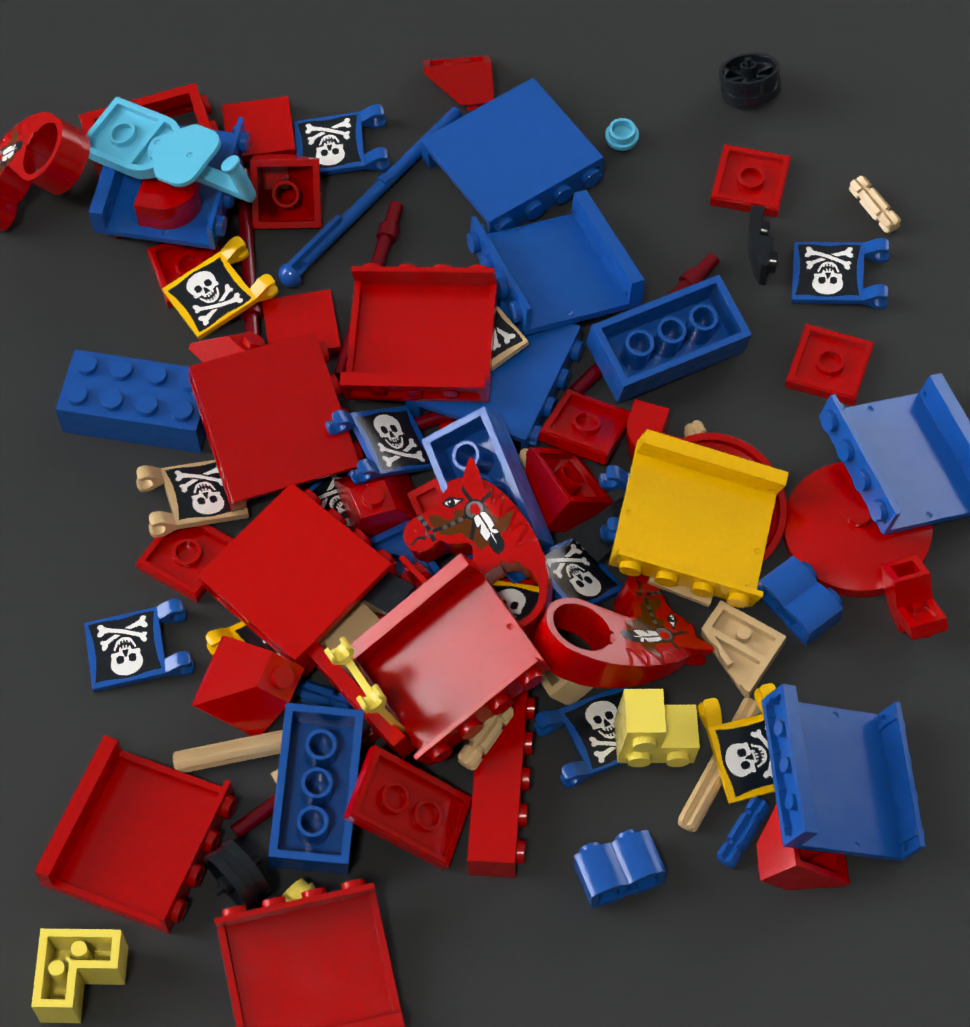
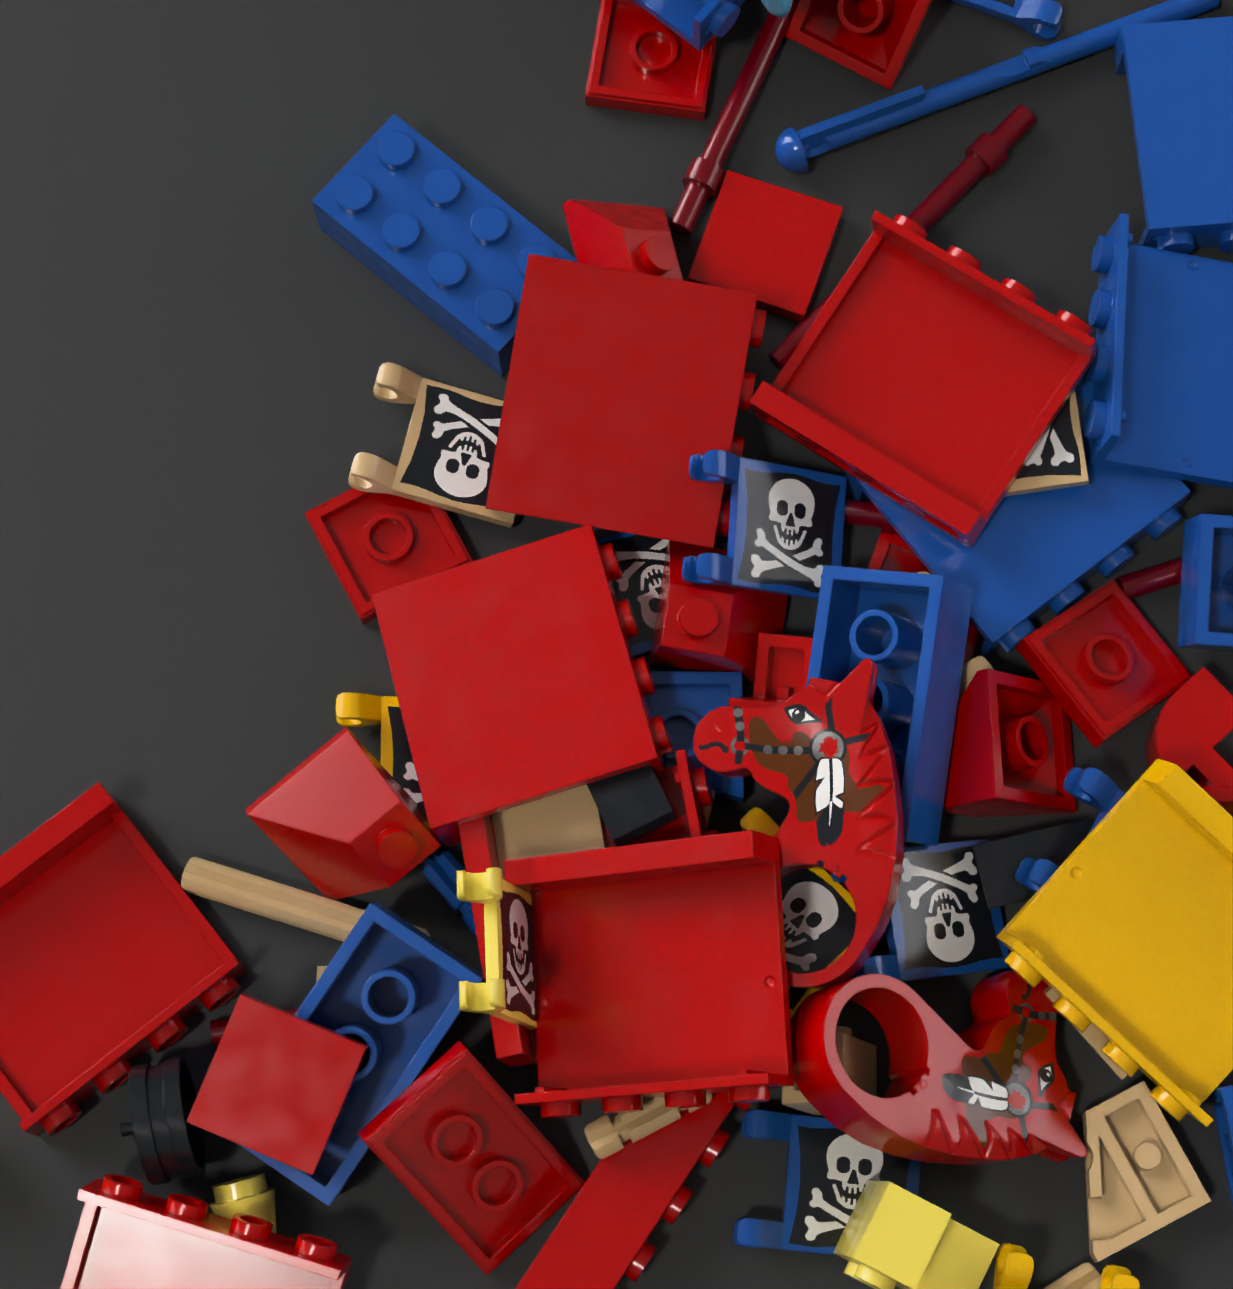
camera: 30 degrees right, 15 degrees up
flag [84,598,195,693] -> none
flag [162,236,278,340] -> none
none -> red tile [186,993,368,1175]

